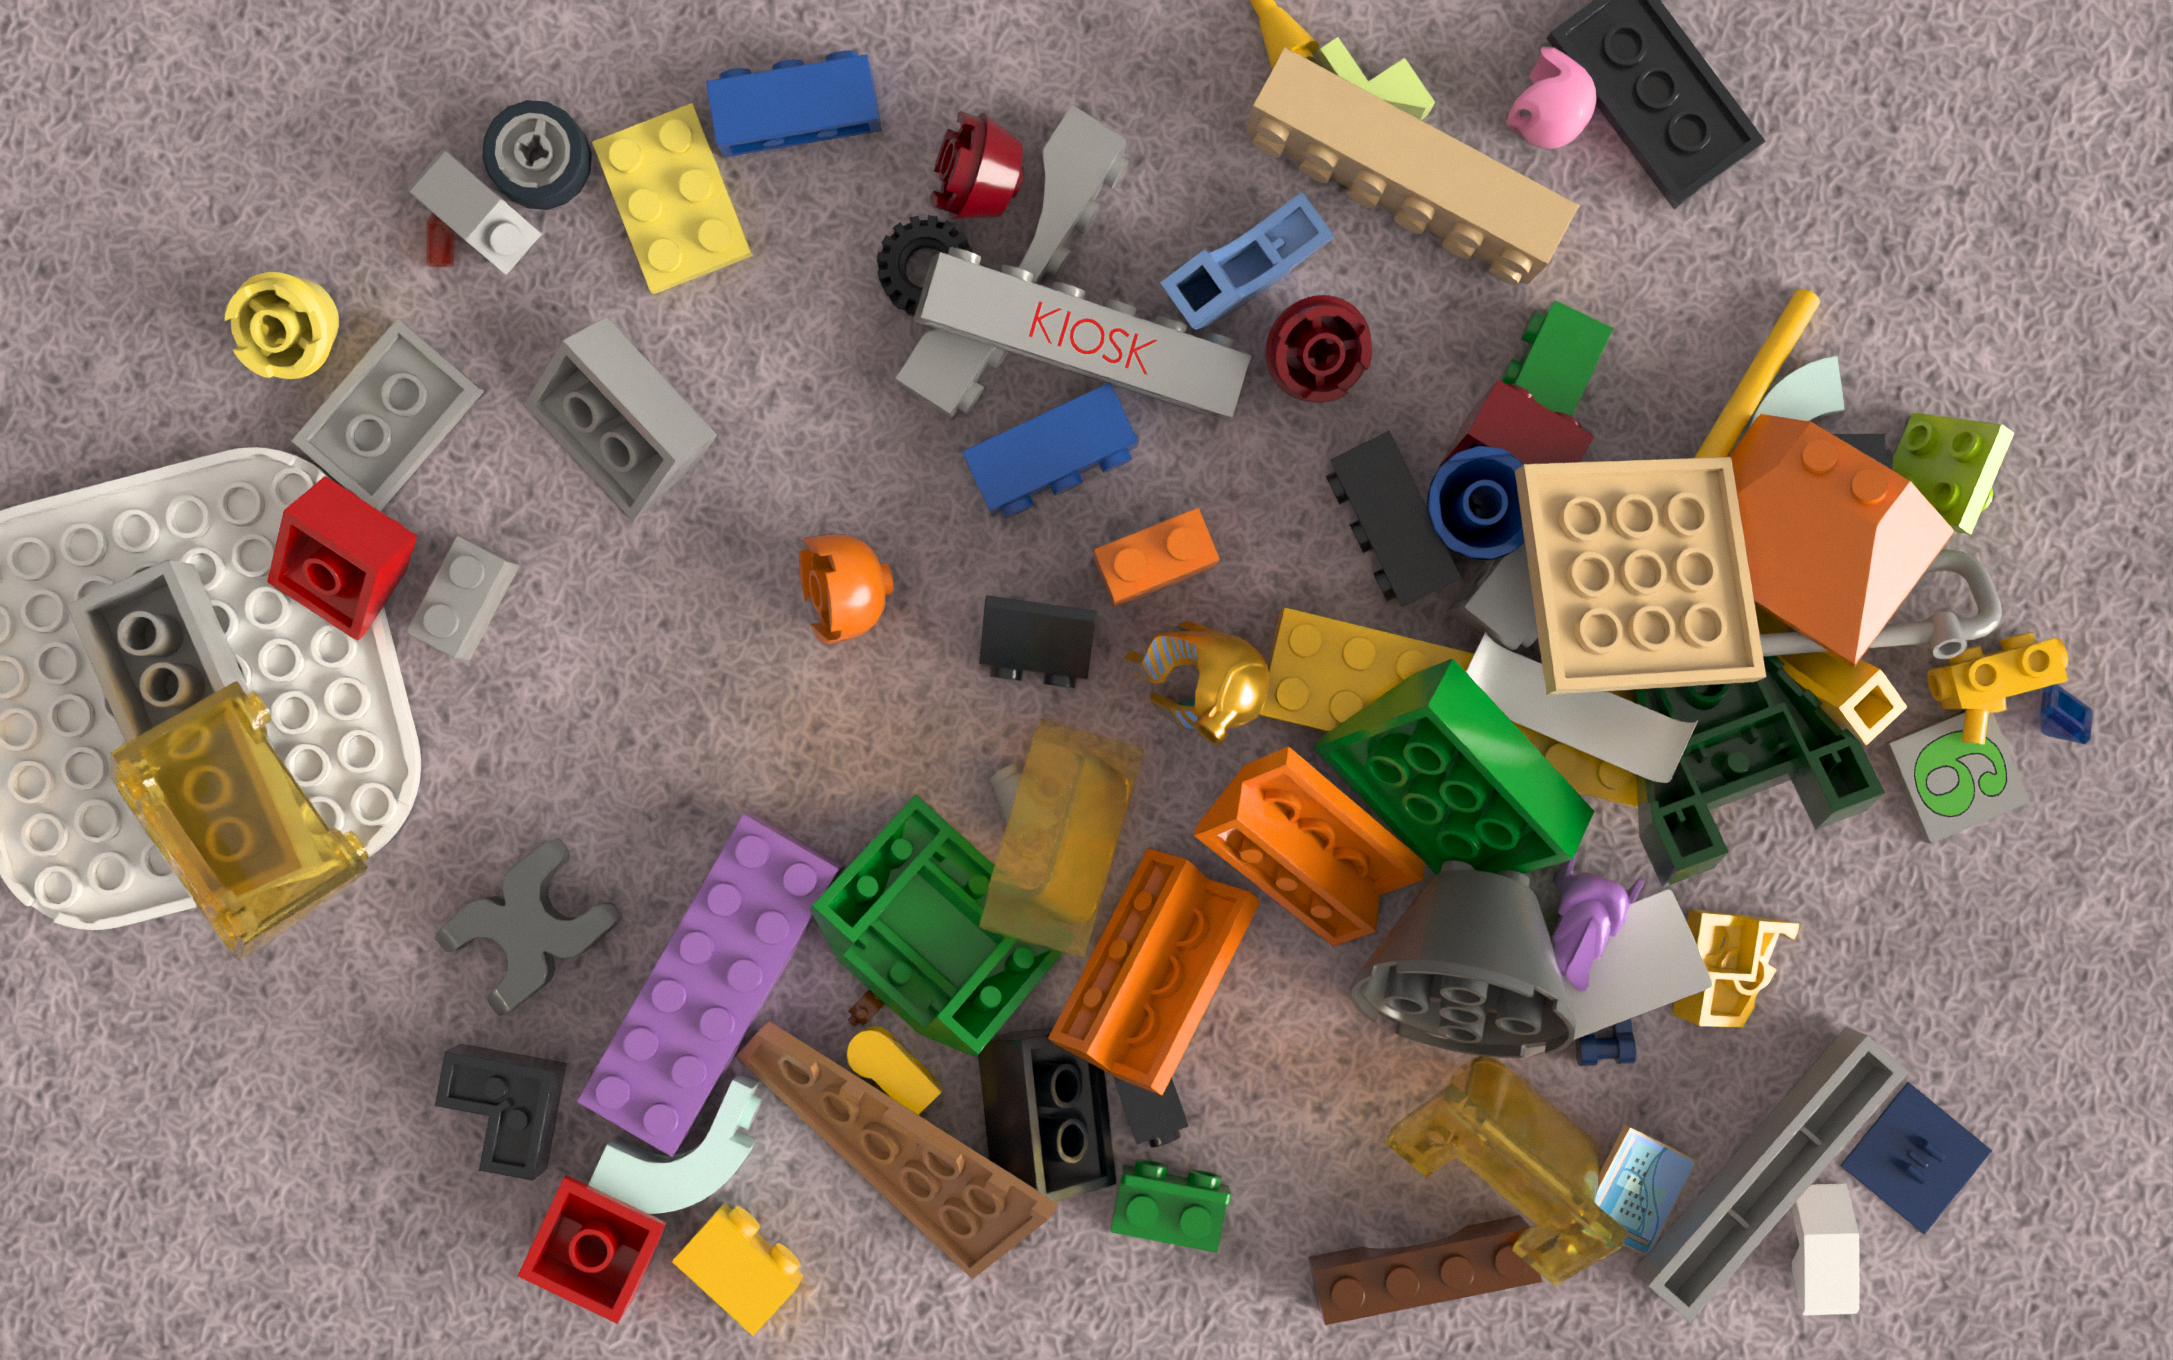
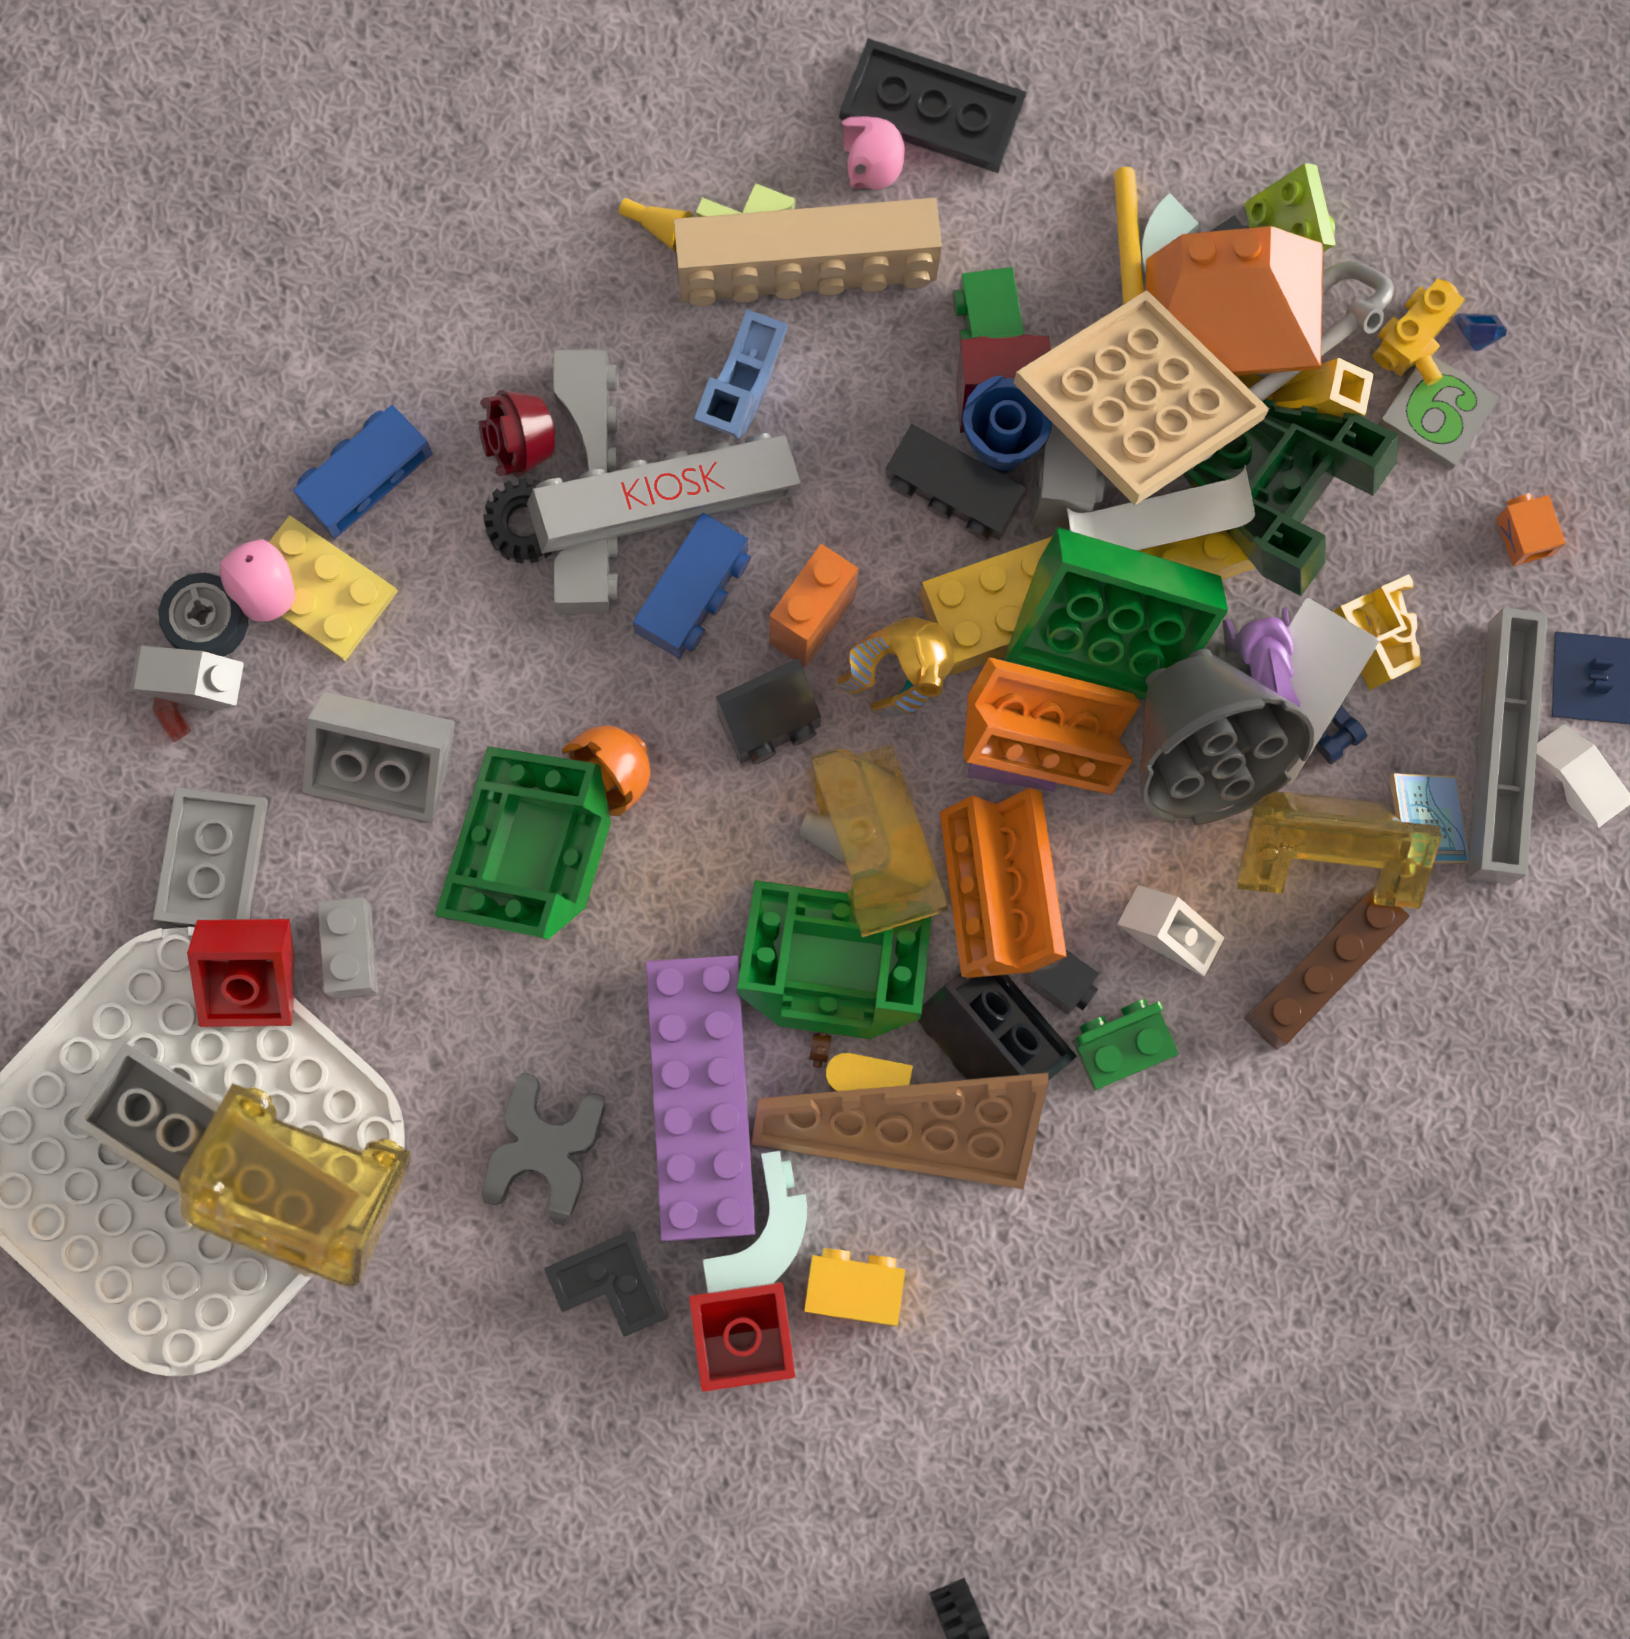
camera: 35 degrees left, 10 degrees down
light yellow cone [225,272,339,379] -> none
dark red cone [1265,295,1372,403] -> none
none -> bright pink helmet [220,539,295,622]
none -> green slope [434,746,611,940]
none -> white slope [1118,885,1225,977]
none -> orange brick [1496,494,1566,566]

